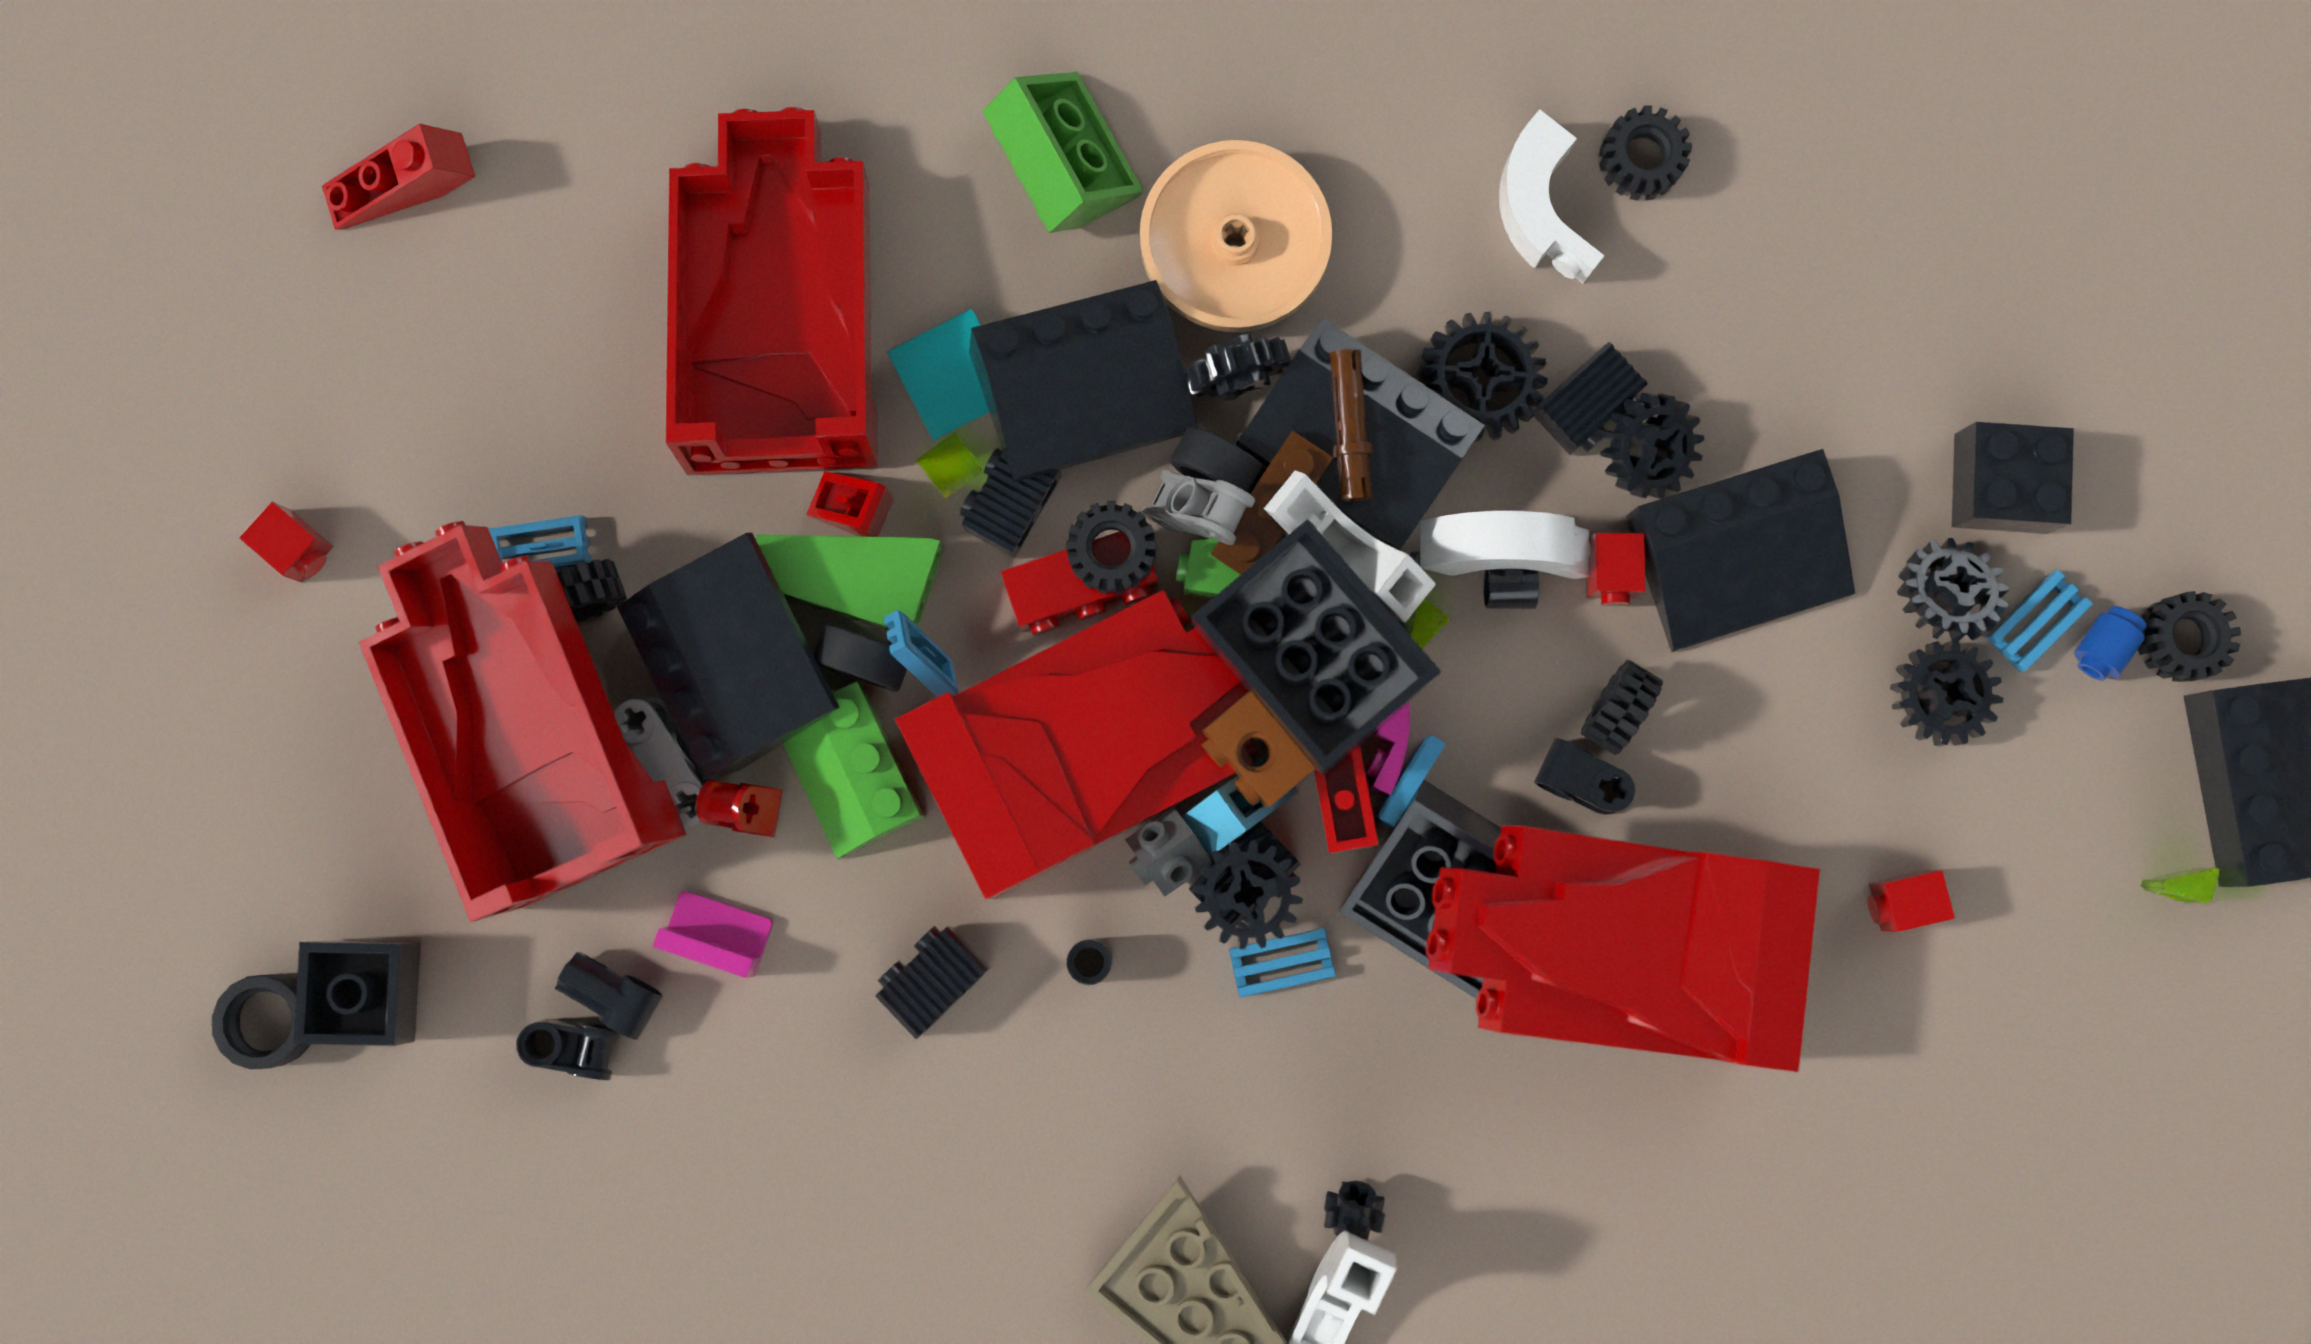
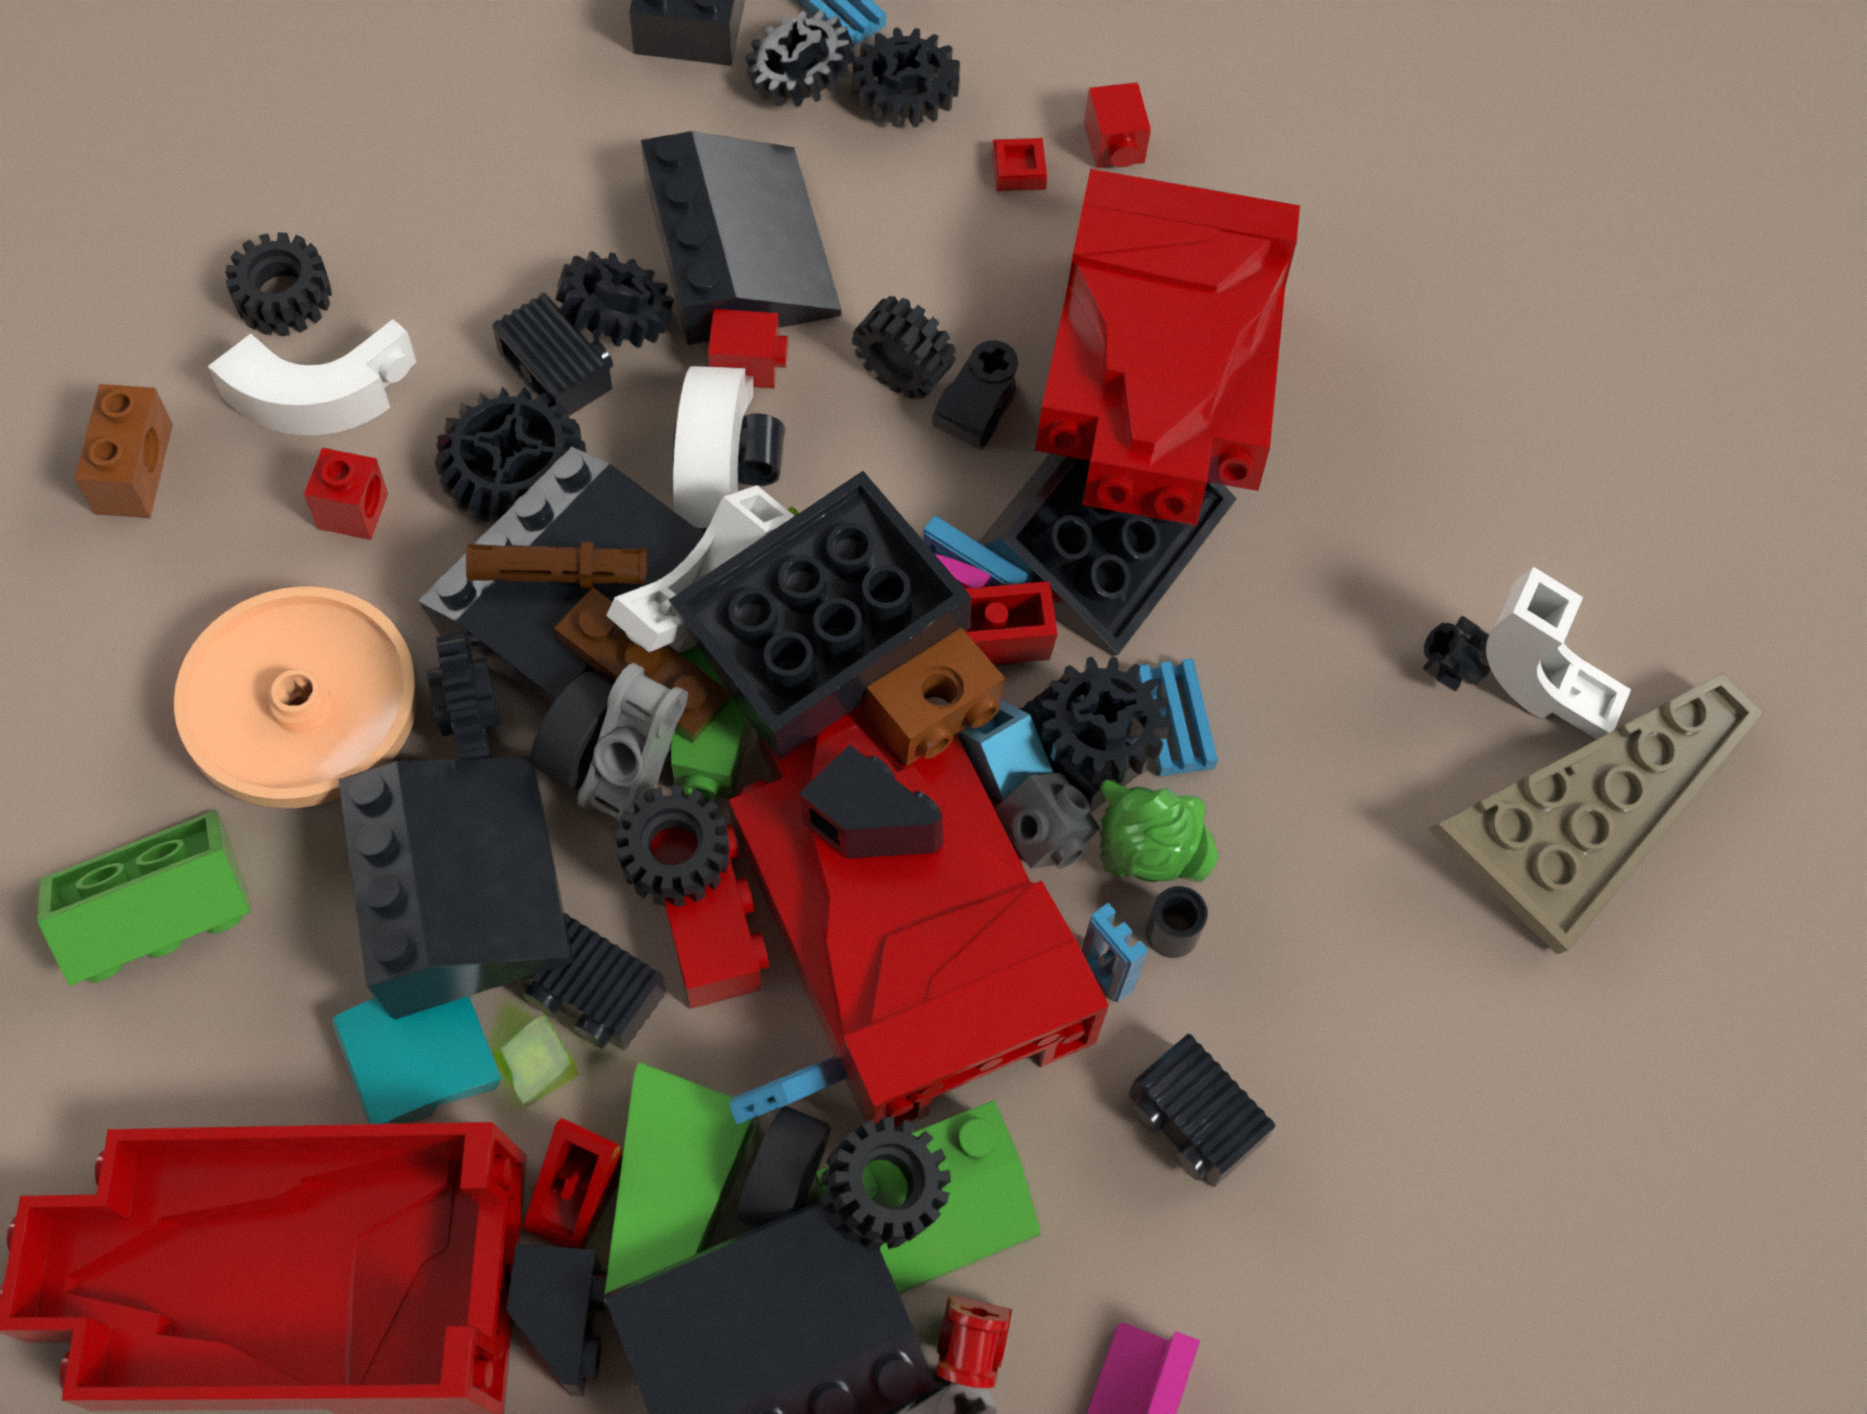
camera: 90 degrees left, 20 degrees down
none -> dark orange brick [74,384,173,518]
none -> red brick [303,447,388,540]
none -> black slope [506,1244,608,1396]
none -> black slope [799,744,943,858]
none -> black tyre [820,1117,951,1250]
none -> red tile [992,138,1048,191]
none -> dark azure tile [1081,903,1148,1003]
none -> bright green hair [1099,780,1218,883]

